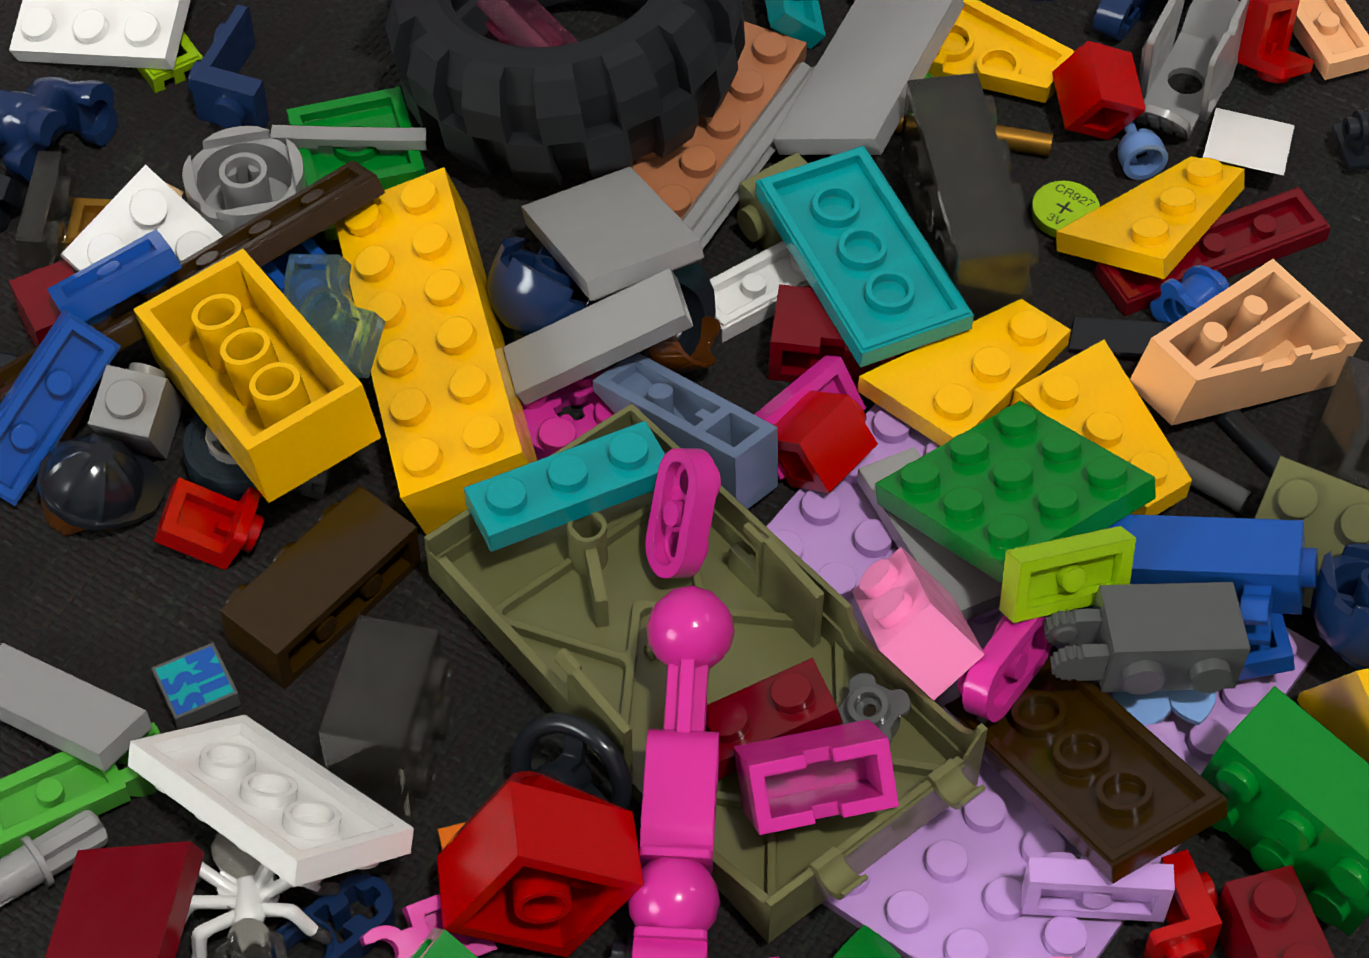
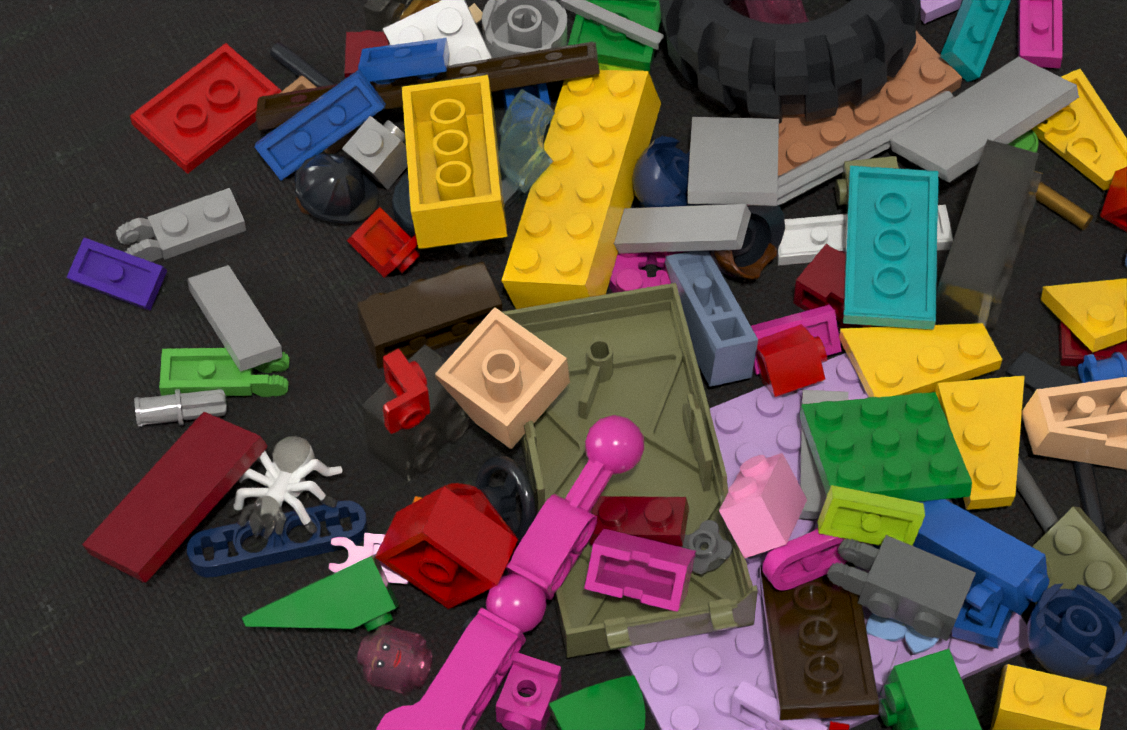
camera: 30 degrees right, 5 degrees up
white plate [128,714,414,887] -> none
tile [151,642,241,730] -> none
teal plate [464,421,665,552] -> none
dark pink plate [645,448,721,579] -> none
lime piece [1031,181,1100,237] -> none
none -> red bracket [383,348,430,434]
none -> light nougat slope [435,307,570,449]

